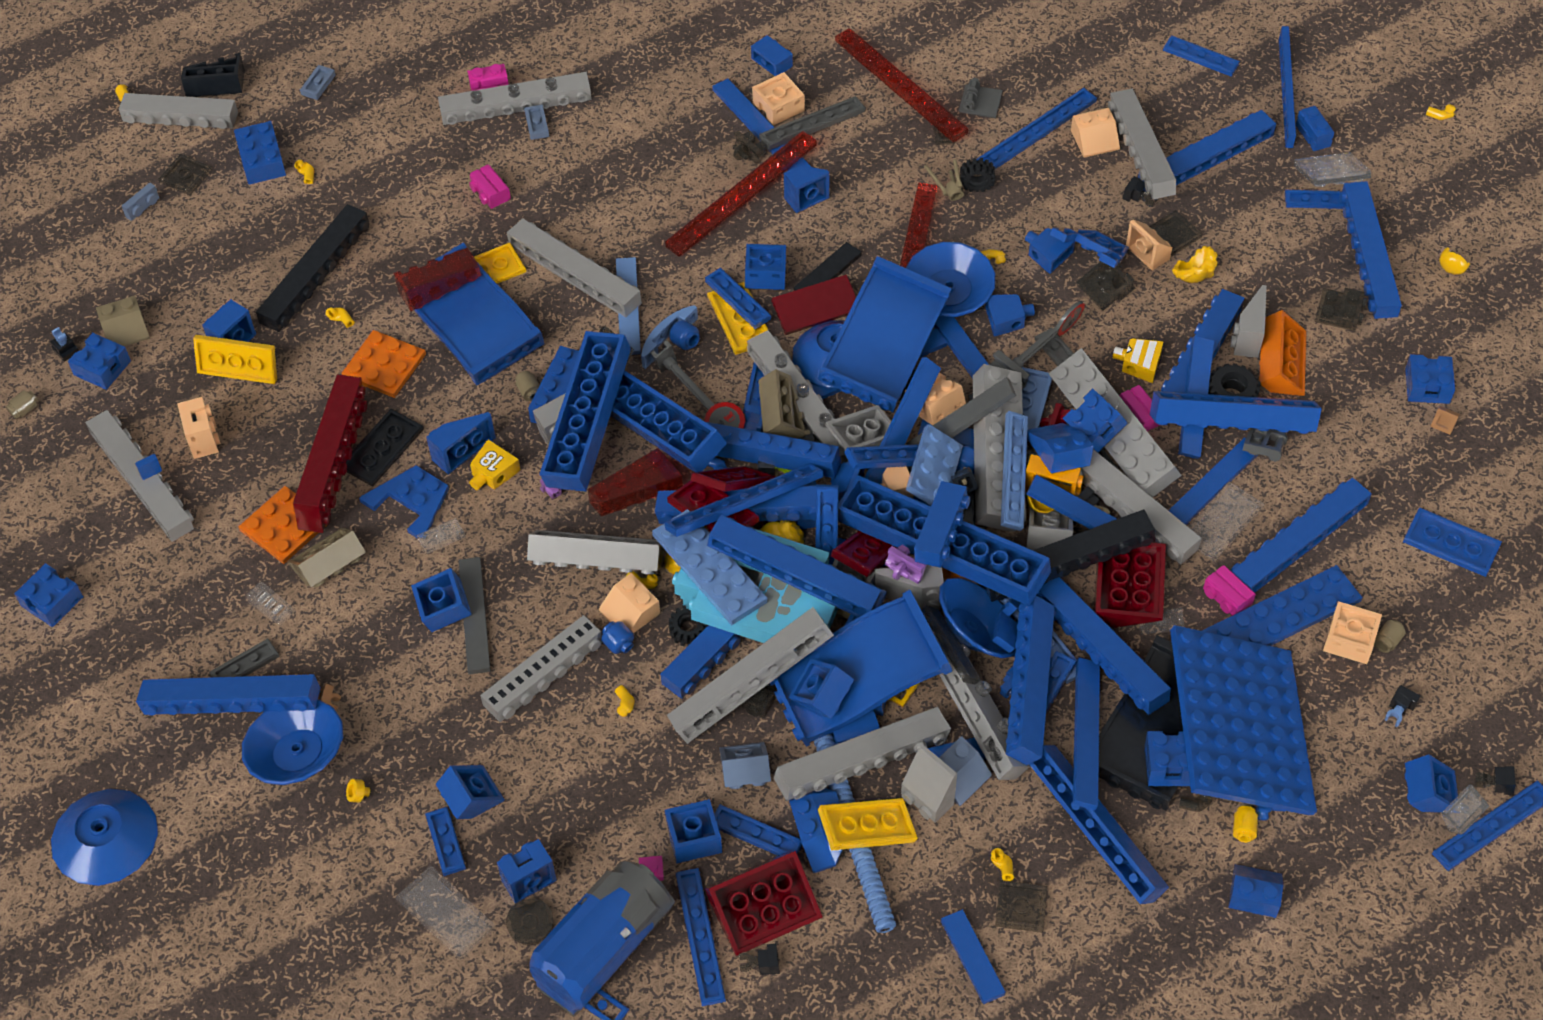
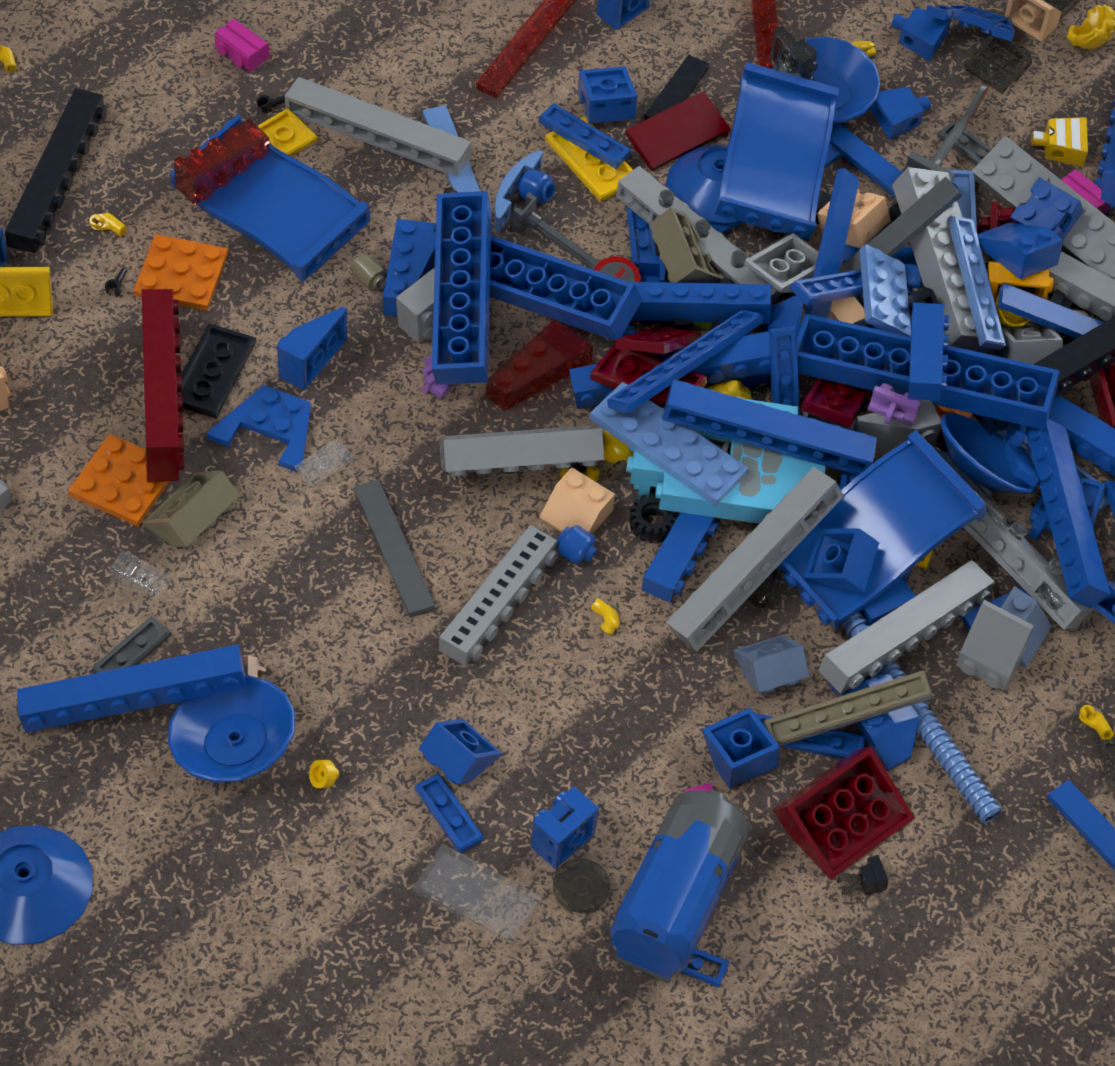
camera: 20 degrees left, 0 degrees up
blue brick [411,568,472,632] -> none
yellow torso [469,439,521,490] -> none
blue tile [675,868,726,1007] -> none
yellow tile [818,798,918,851] -> none
none -> black hand [105,268,127,297]
none -> black hand [256,95,285,113]
none -> dark tan tile [764,670,933,746]
none -> clear smoke plate [770,25,818,81]

